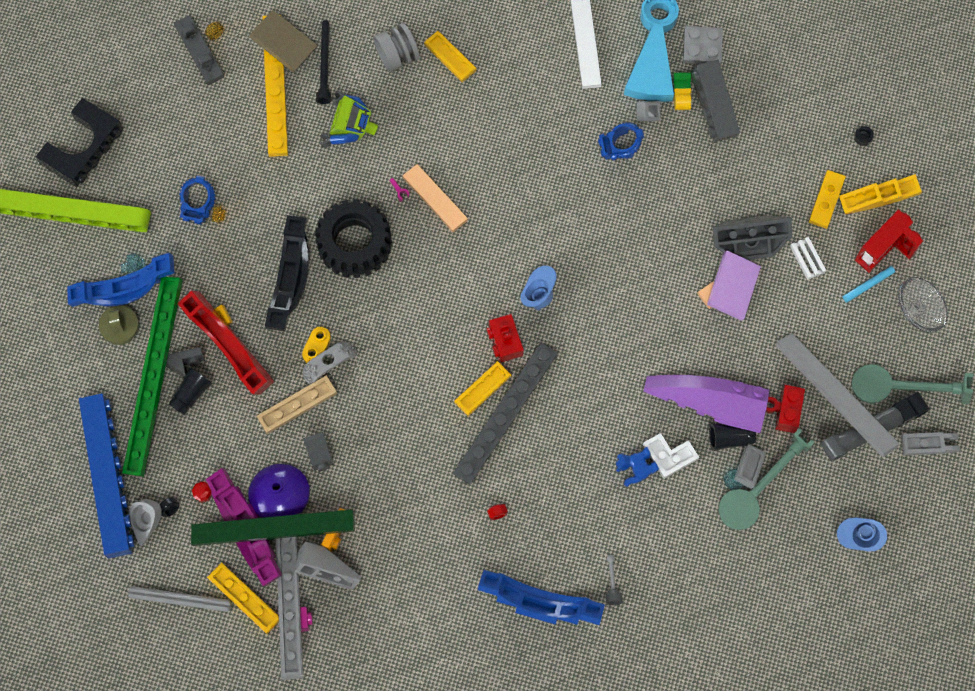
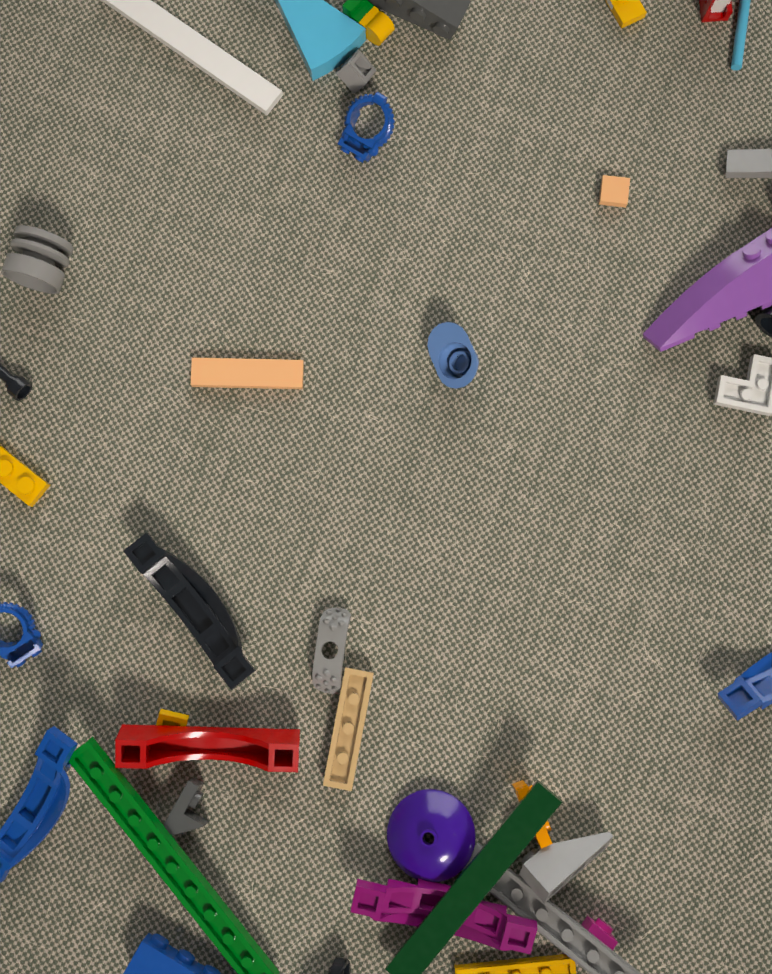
camera: 45 degrees left, 10 degrees up
olive tile [99,306,140,345] -> none
clear light blue tile [121,253,145,275] -> none
black plant [169,367,213,415] -> none
red tile [192,481,212,503] -> none
clear yellow plate [212,205,225,224] -> none
yellow plate [302,327,331,364] -> none
dark grey slope [303,432,334,472] -> none
black tyre [315,199,392,278] -> none
torso [319,91,378,148] -> none
dark pink hand [389,178,409,202] -> none
yellow plate [424,31,476,83] -> none
dark grey plate [453,343,558,485] -> none
yellow plate [454,361,512,417] -> none
red brick [486,314,524,363] -> none
red tile [487,504,508,521] -> none
blue animal [615,447,659,487] -> none
lavender tile [707,251,761,320] -> none
dark grey wedge [713,215,793,260] -> none
white tile [790,237,826,280] -> none

